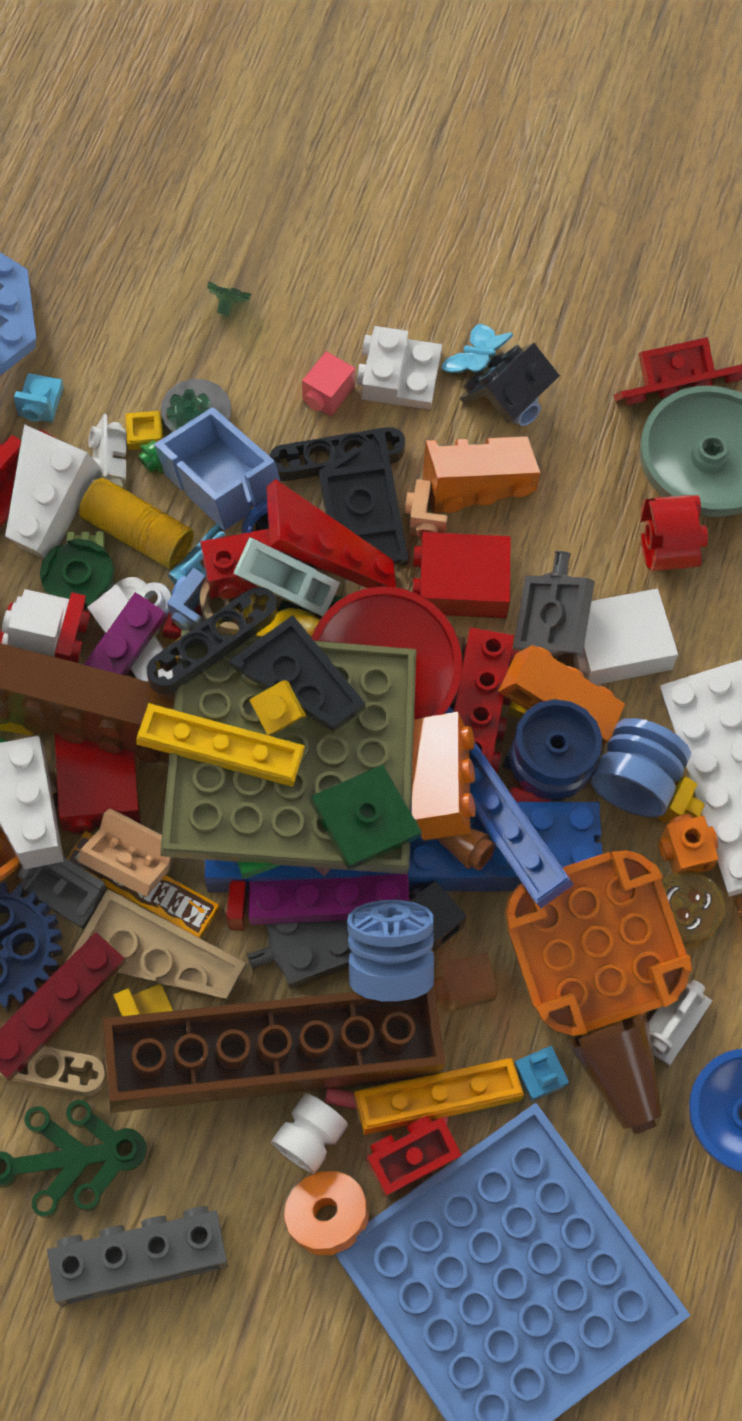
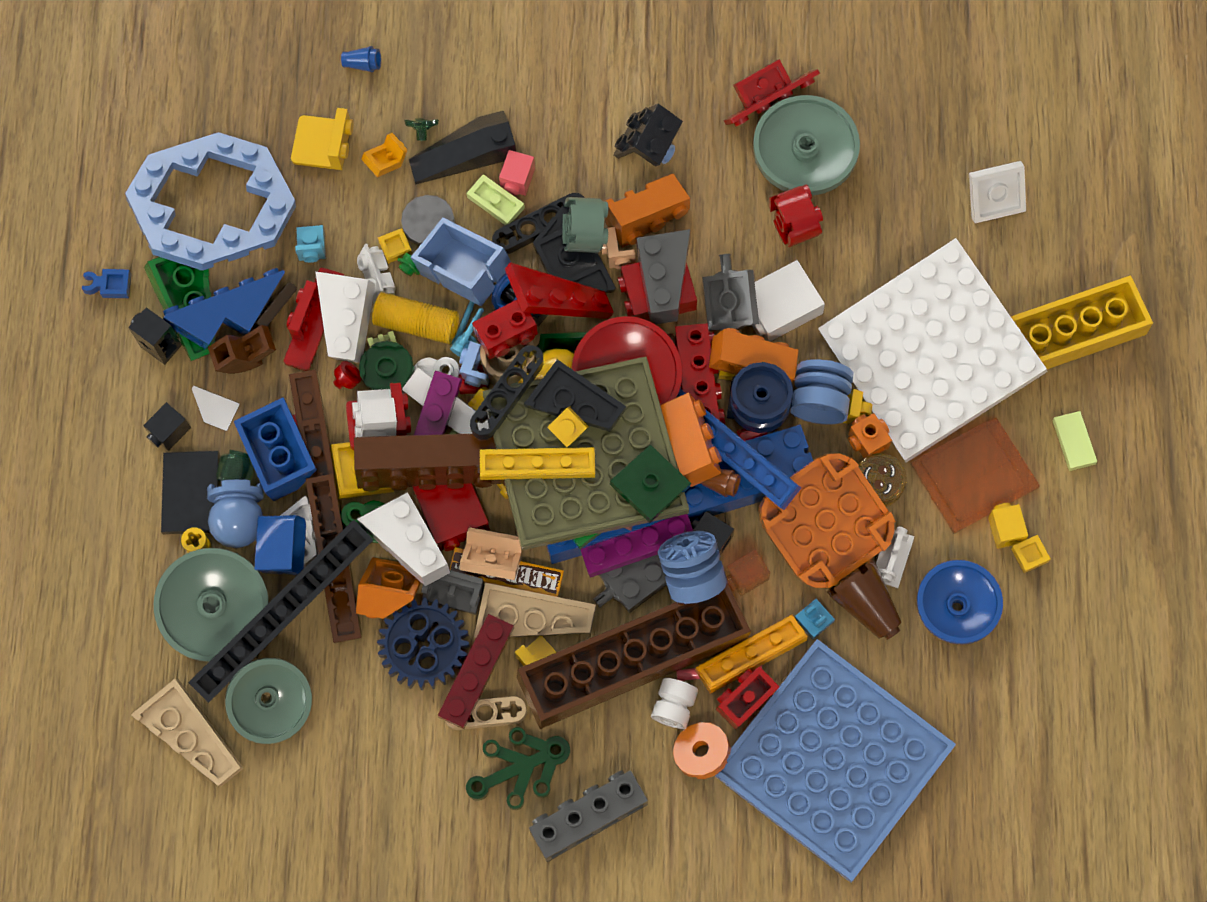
camera: 10 degrees left, 5 degrees up
clear green plant [166,389,210,430] -> none
red tile [227,880,247,931] -> none
light aqua slope [233,537,340,617] -> none
white plate [356,326,442,410] -> none
medium azure piece [441,324,513,373] -> none
none -> yellow bracket [291,108,354,170]
none -> red tile [333,361,362,389]
none -> blue cone [341,46,381,72]
none -> light orange bracket [361,133,407,178]
none -> black wedge [409,111,516,185]
none -> yellowish green plate [466,174,525,225]
none -> sand green brick [562,197,608,253]
none -> dark grey wedge [637,229,690,325]

